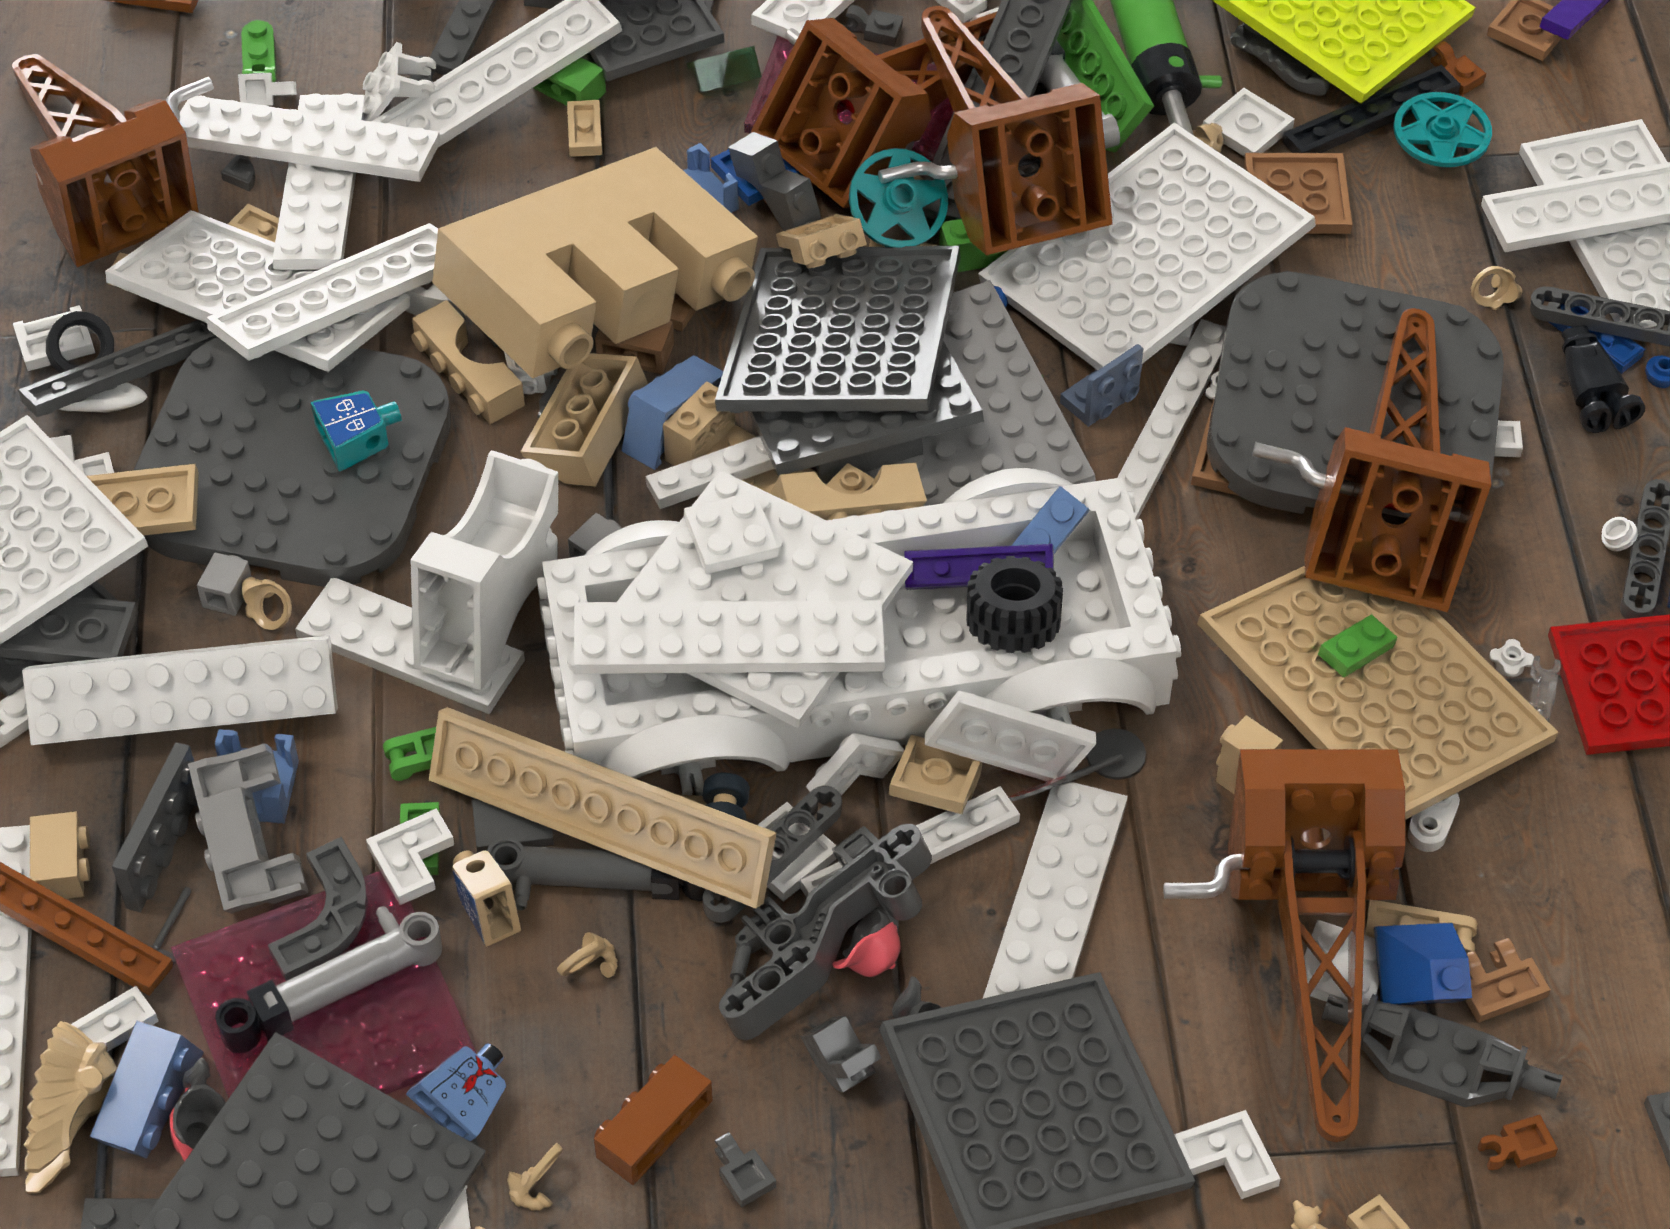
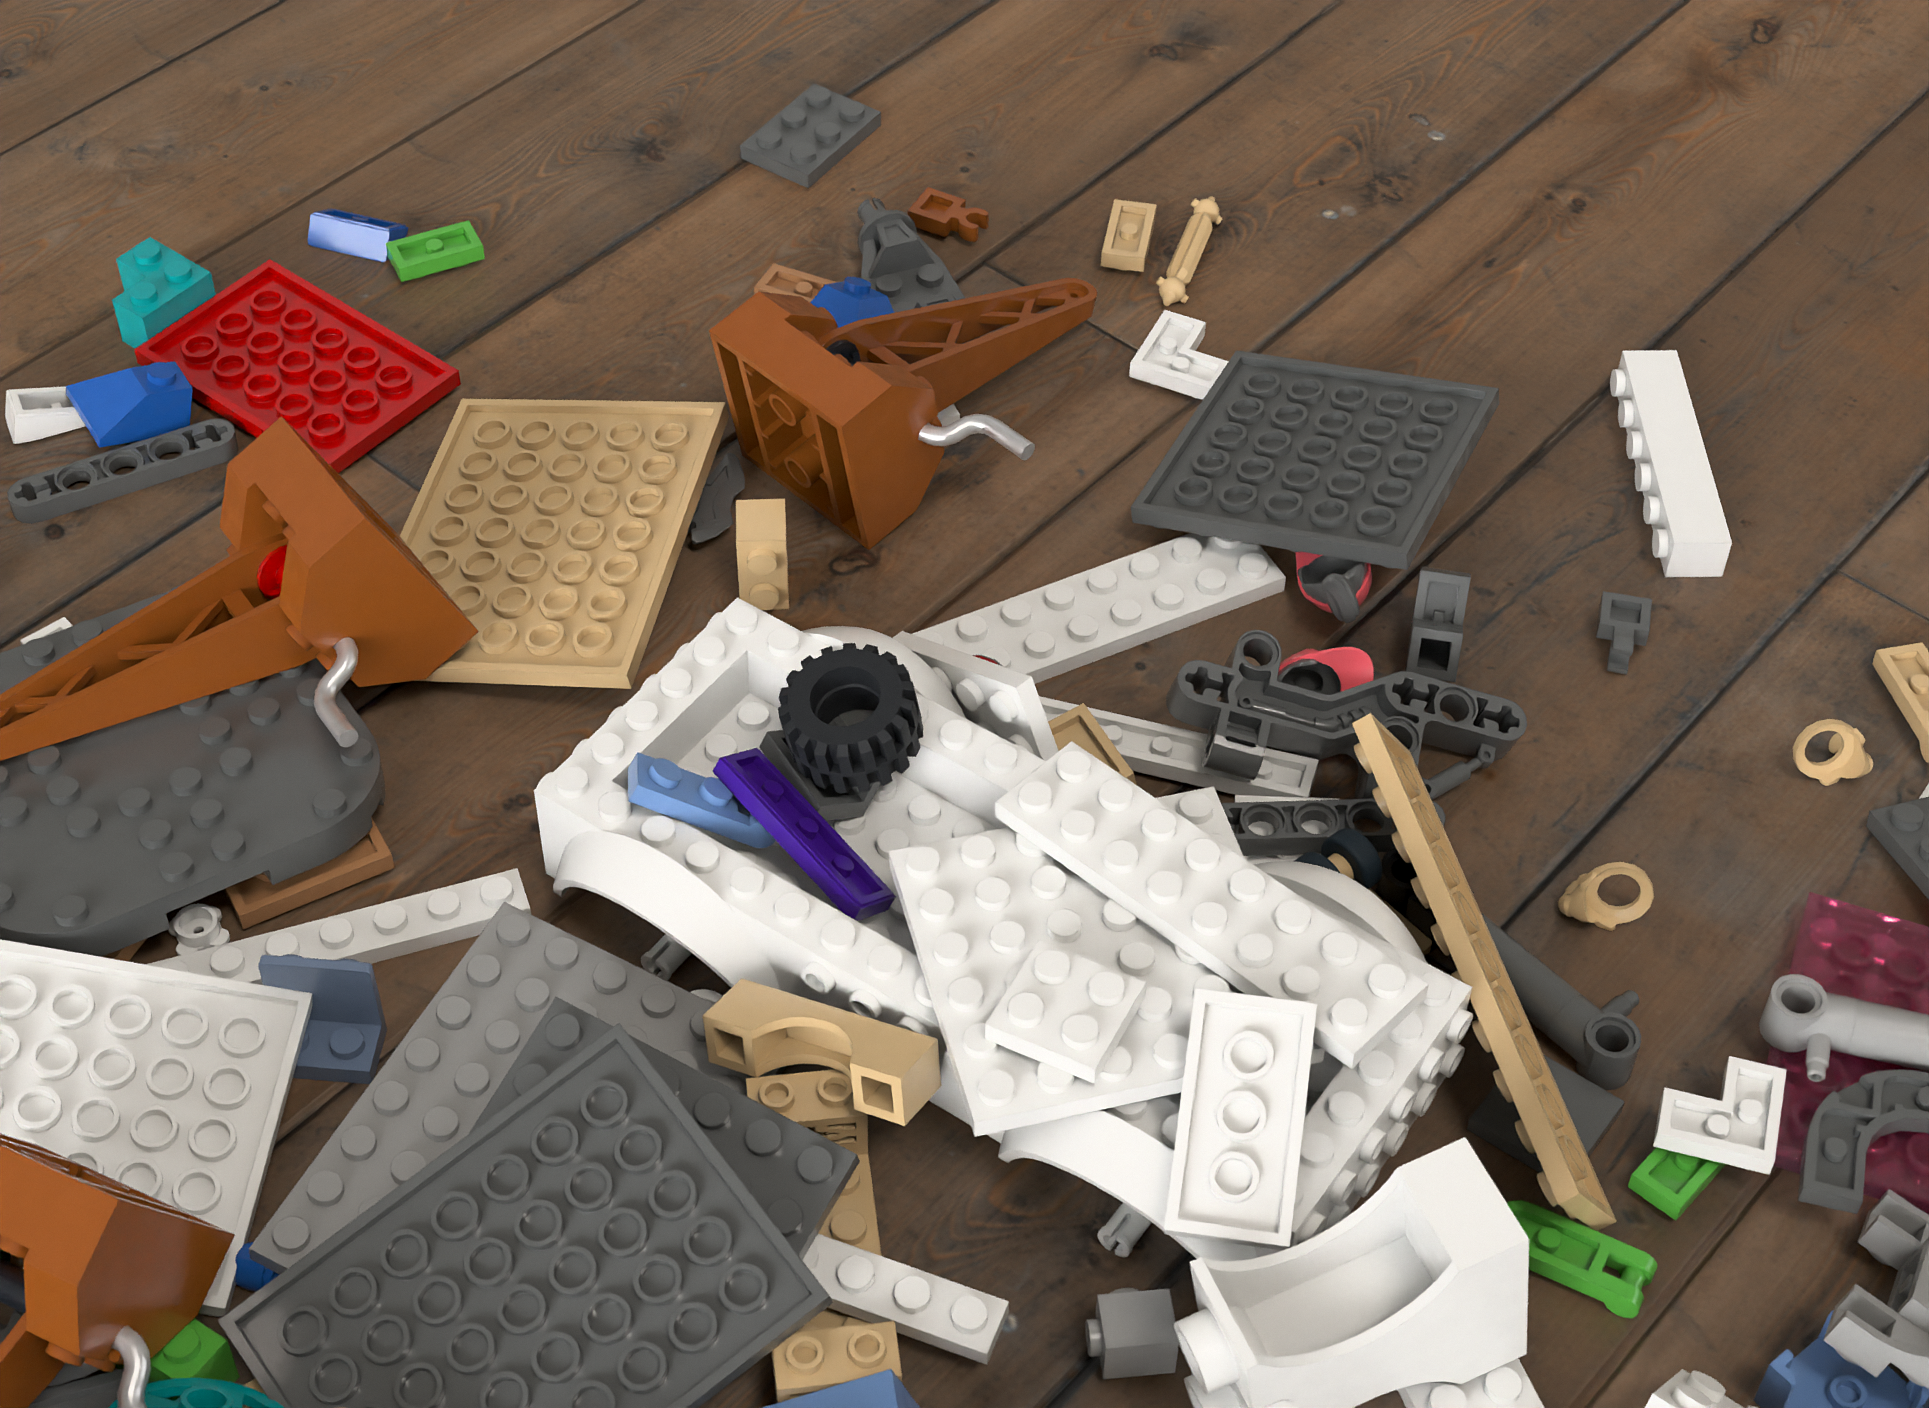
camera: 135 degrees left, 5 degrees down
medium blue torso [406,1043,506,1141] -> none
tan torso [452,850,521,947] -> none
dark orange brick [594,1054,713,1185] -> none
bright green plate [1318,614,1398,677] -> none
white plate [1489,639,1534,677] -> none
clear plate [1529,656,1561,722] -> none
white plate [1602,517,1638,551] -> none
none -> white plate [1164,988,1317,1250]

